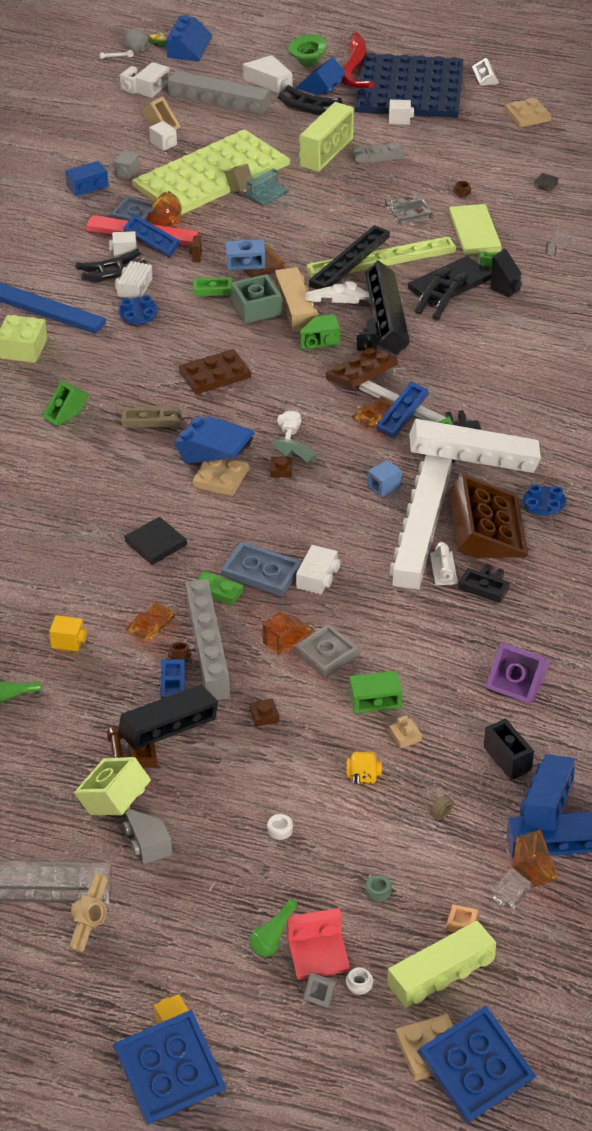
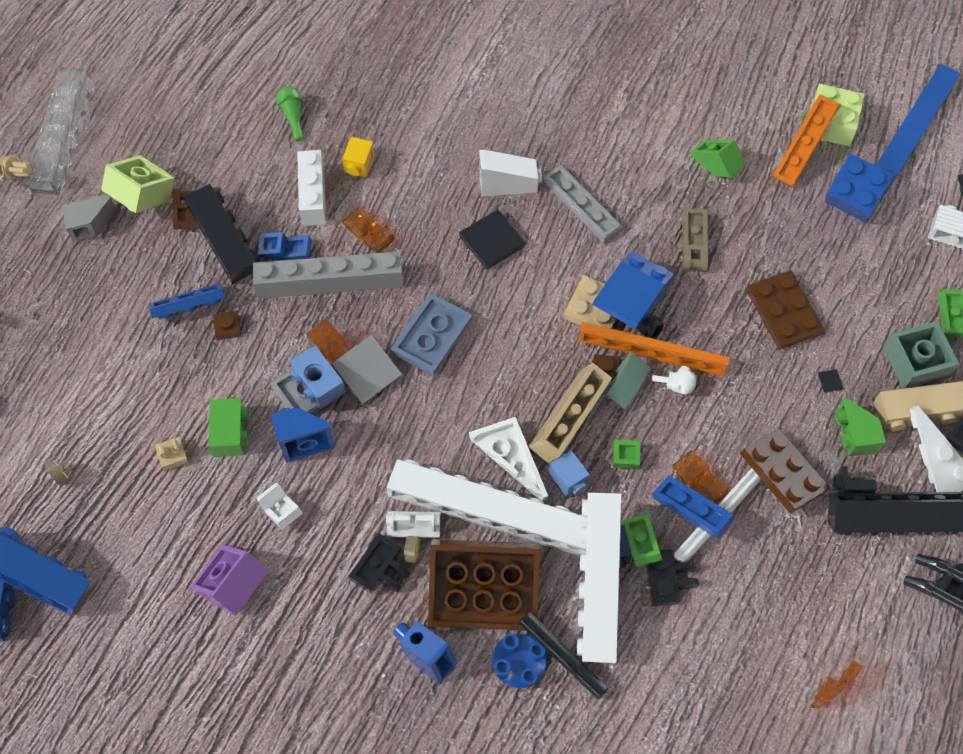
camera: 95 degrees right, 20 degrees up
blue dish [119,295,158,324] -> none
reddish brown plate [168,642,191,661] -> none
bright green plate [196,571,243,606] -> none
white tile [267,814,293,840] -> none
white brick [296,545,340,595] -> none
yellow head [347,752,382,784] -> none
black brick [484,718,534,780] -> none
none -> blue plate [149,283,225,319]
none -> white bracket [257,483,303,530]
none -> blue slope [271,407,336,463]
none -> medium blue brick [289,345,346,409]
none -> white brick [297,150,326,226]
none -> light grey tile [331,334,402,405]
none -> blue torso [393,622,457,685]
none -> dark tan tile [404,536,420,563]
none -> white wing [469,417,548,501]
none -> white slope [479,150,542,197]
none -> black axle [519,612,608,699]
none -> tan brick [528,362,612,463]
none -> light grey tile [543,165,622,243]
none -> orange tile [579,322,730,376]
none -> bright green plate [613,439,640,469]
none -> orange tile [773,94,841,188]
none -> clear orange slope [810,660,863,709]
none -> black sticker [818,369,843,392]
none -> blue brick [824,153,894,223]

